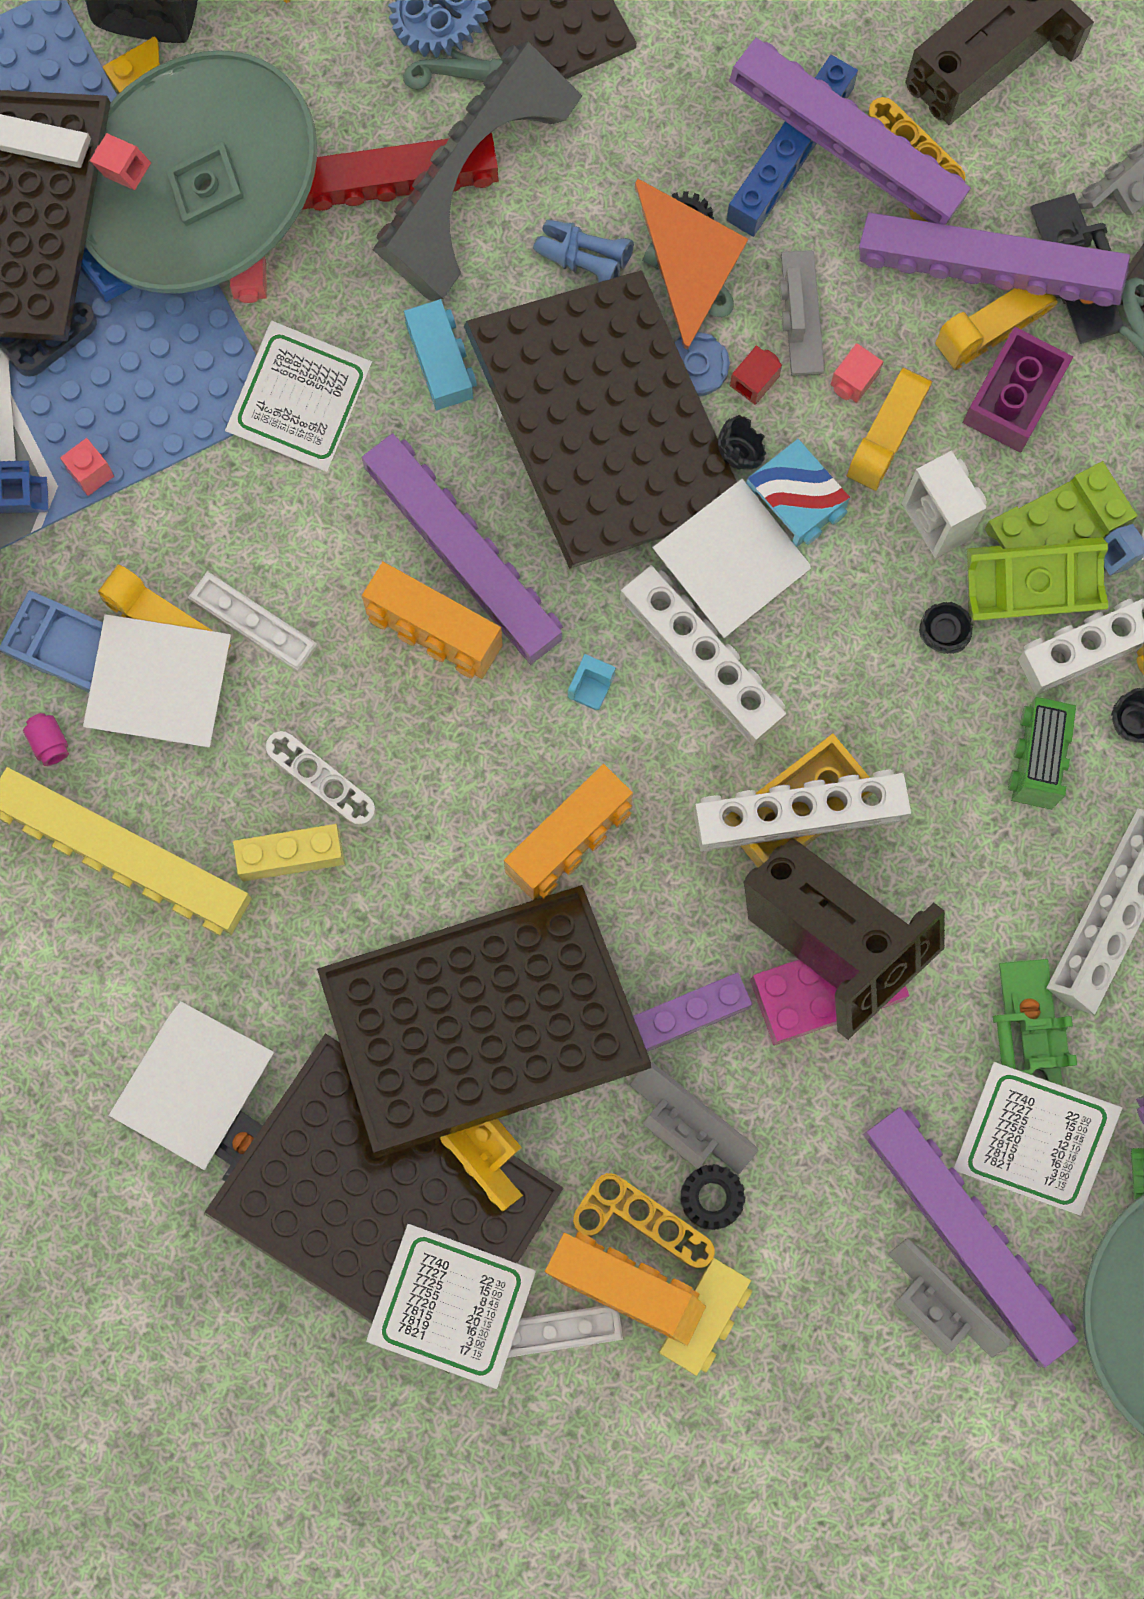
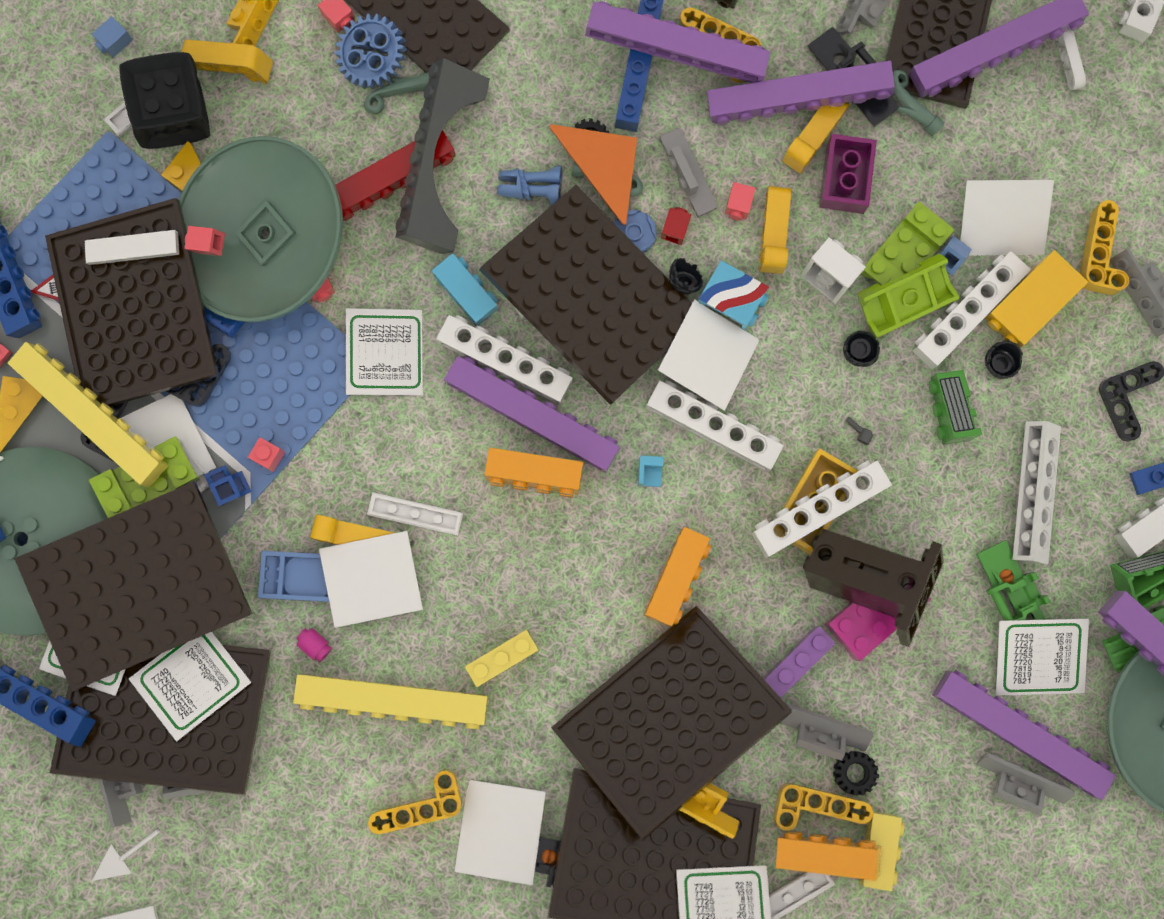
camera: 25 degrees left, 5 degrees up
white beam [266,731,376,827] -> none
none -> yellow beam [368,769,462,834]
none -> white brick [436,315,573,405]
none -> dark grey hand [845,417,873,445]

